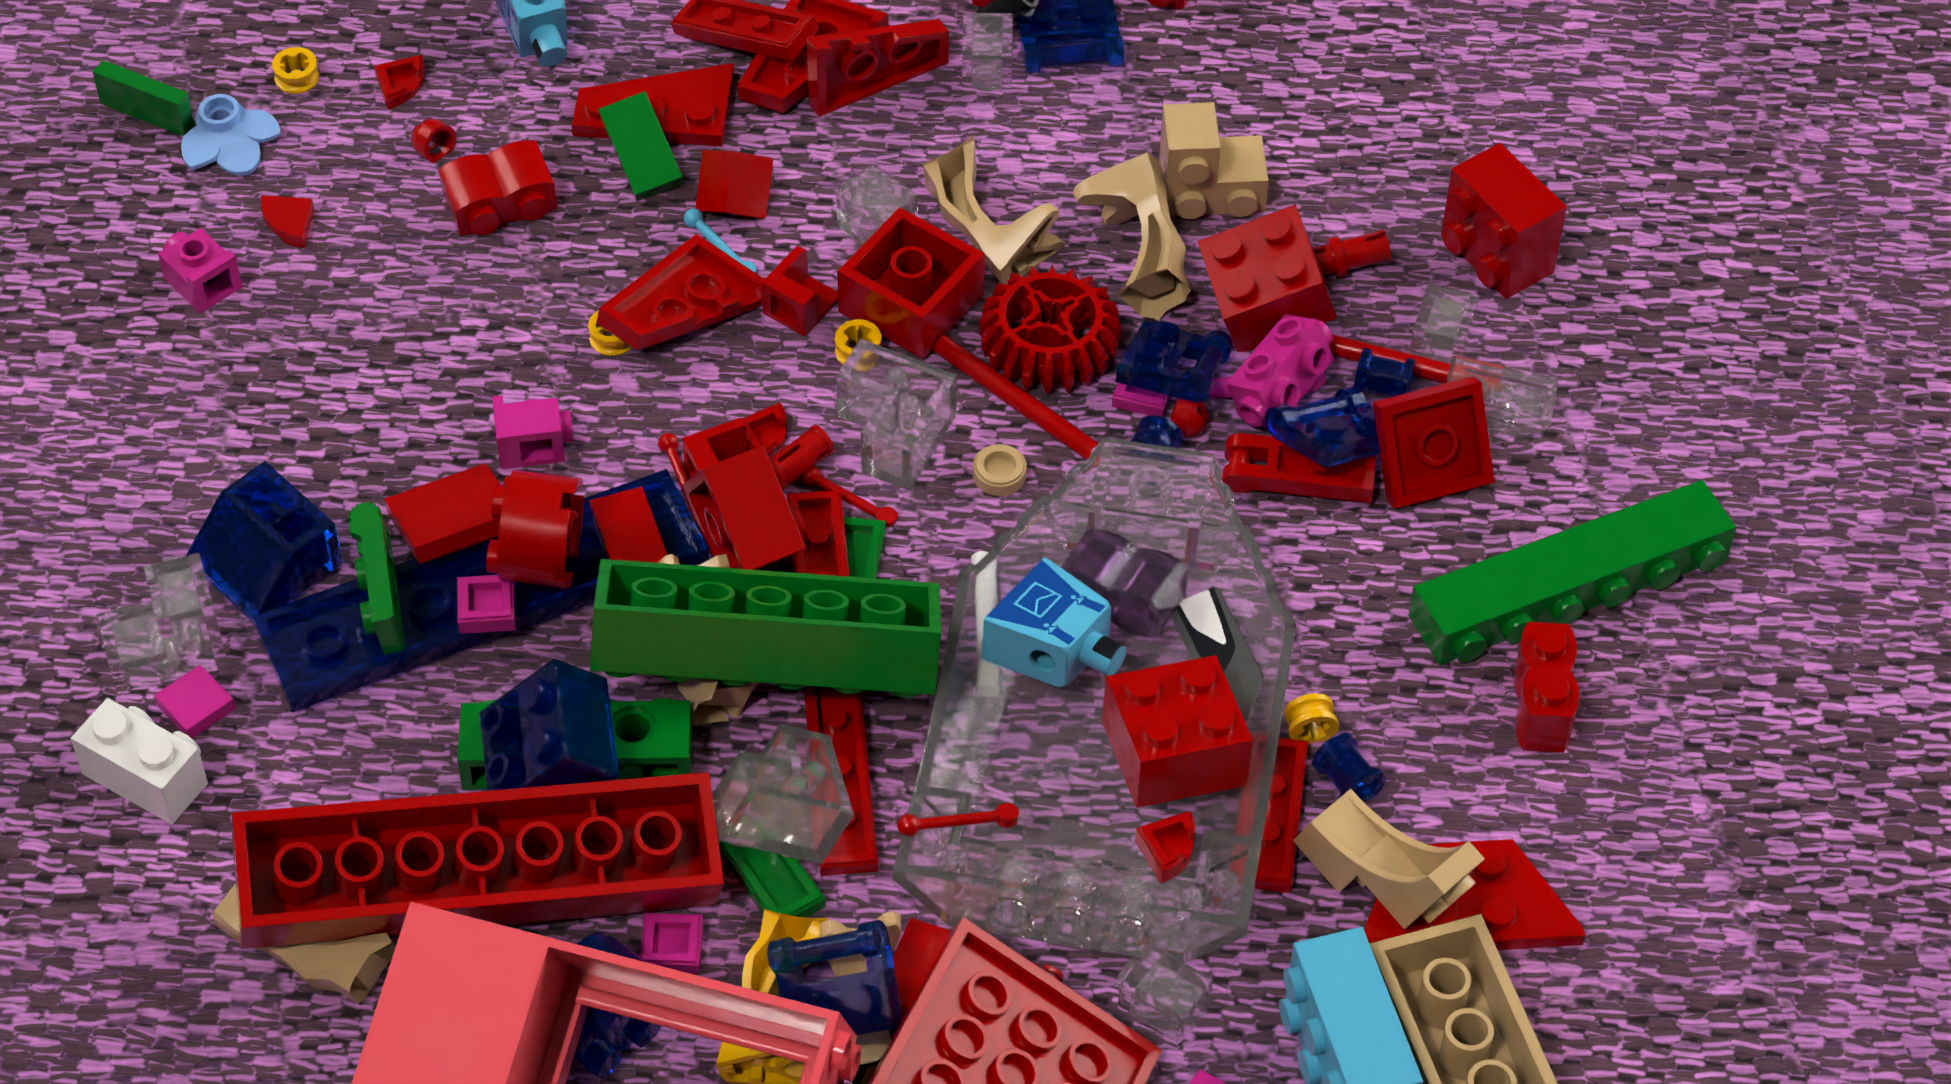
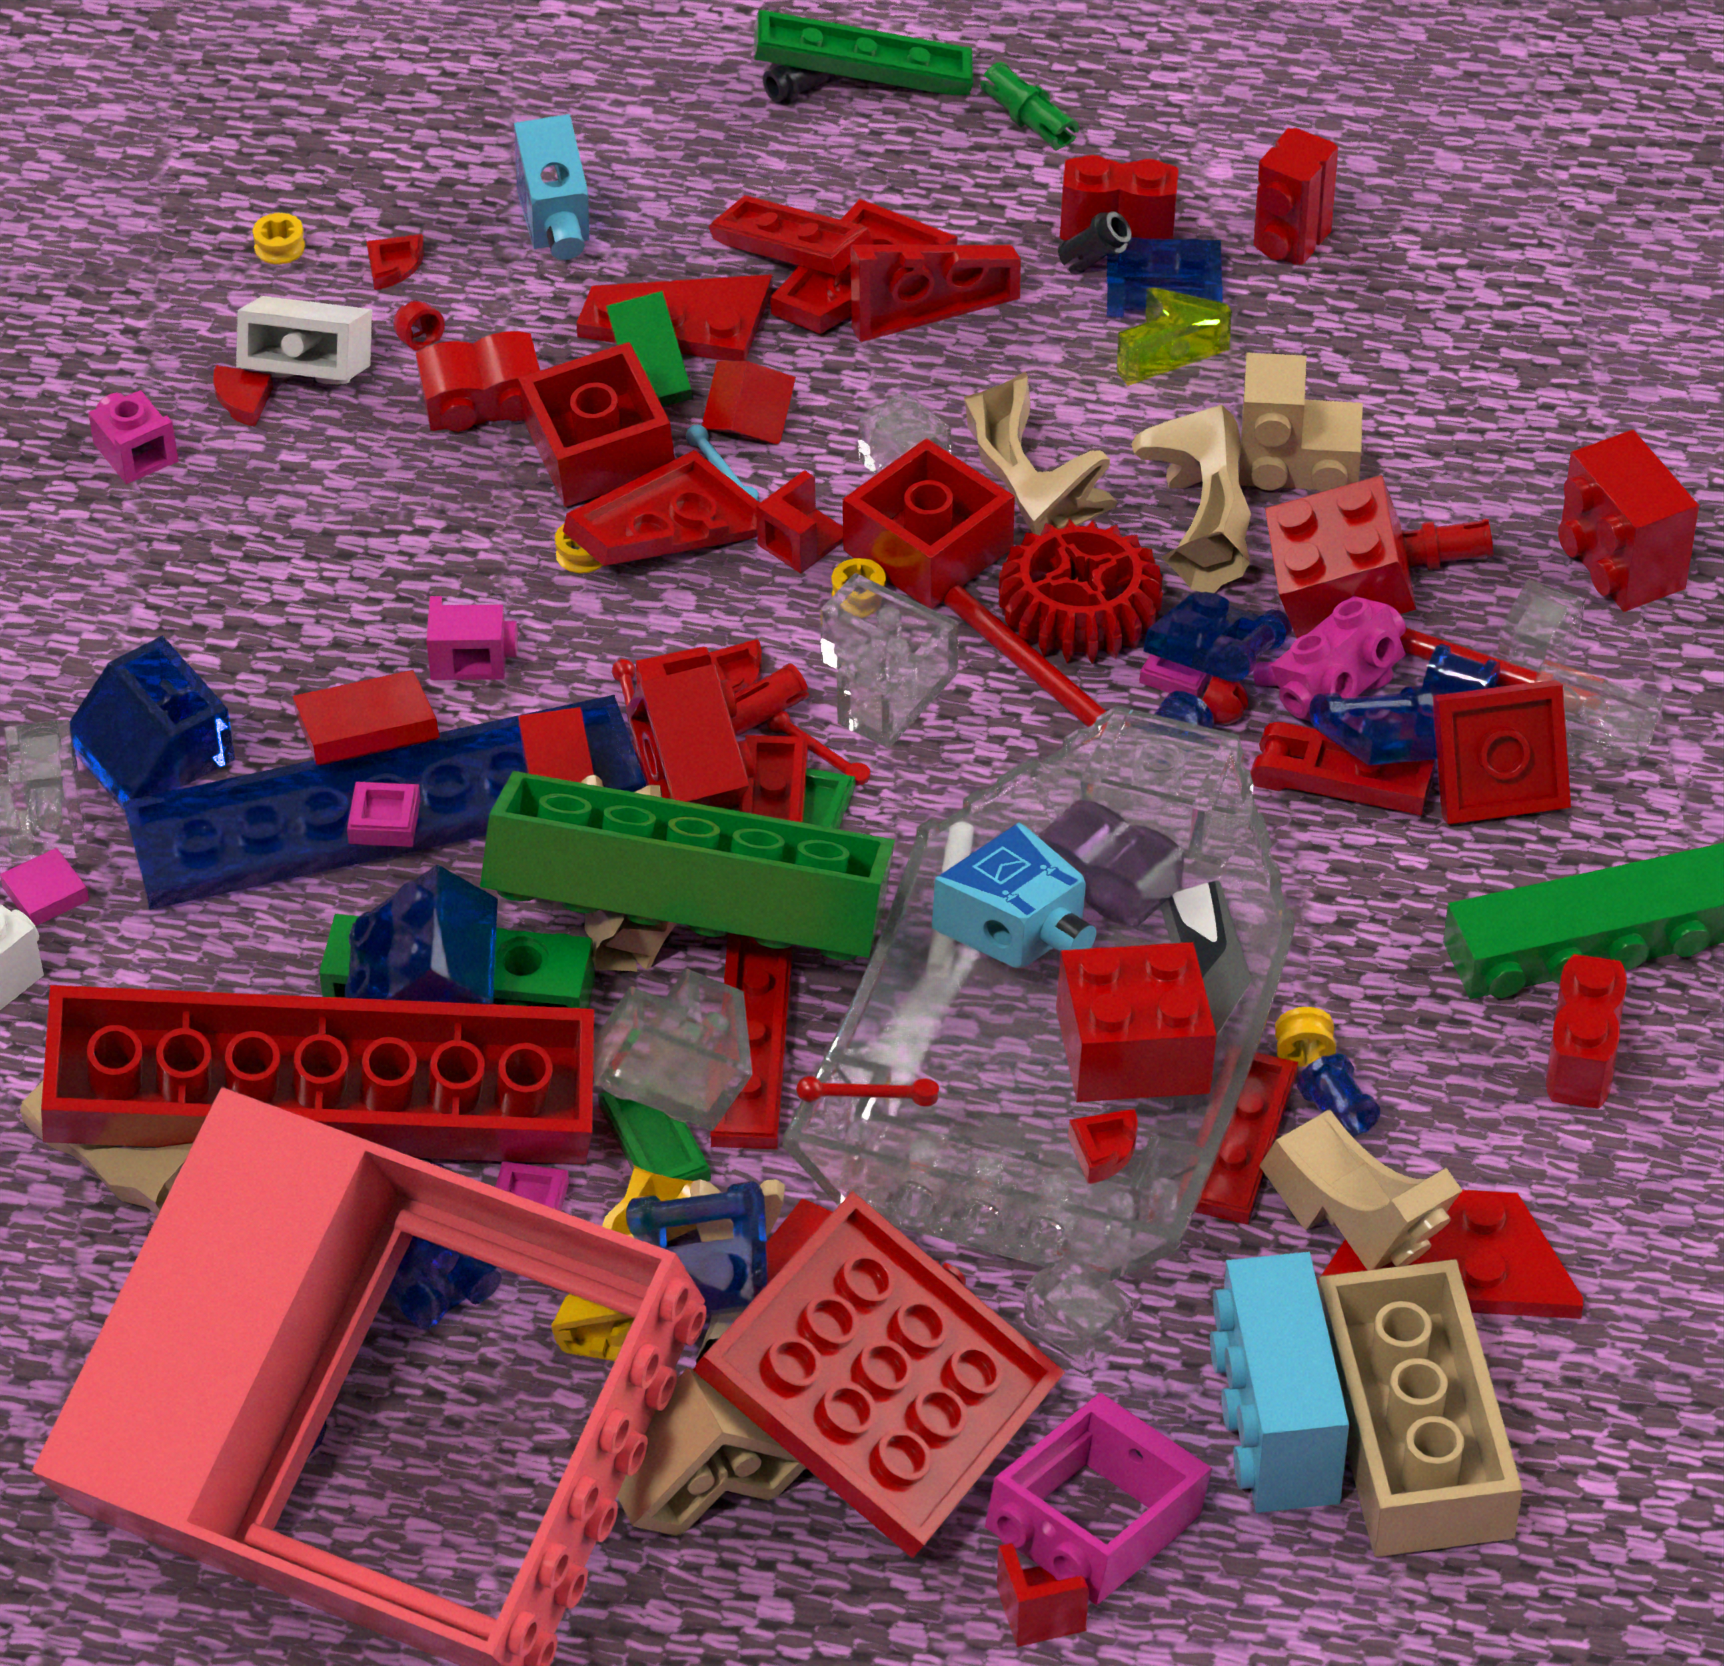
camera: 10 degrees right, 5 degrees down
green tile [92,60,195,136] -> none
light blue plate [181,94,281,176] -> none
green hinge [348,501,406,655] -> none
red brick [486,470,584,589] -> none
clear brick [962,13,1013,91] -> none
tan tile [973,444,1027,496] -> none
none -> white brick [236,296,372,385]
none -> red brick [518,342,675,507]
none -> clear neon green slope [1116,288,1232,386]

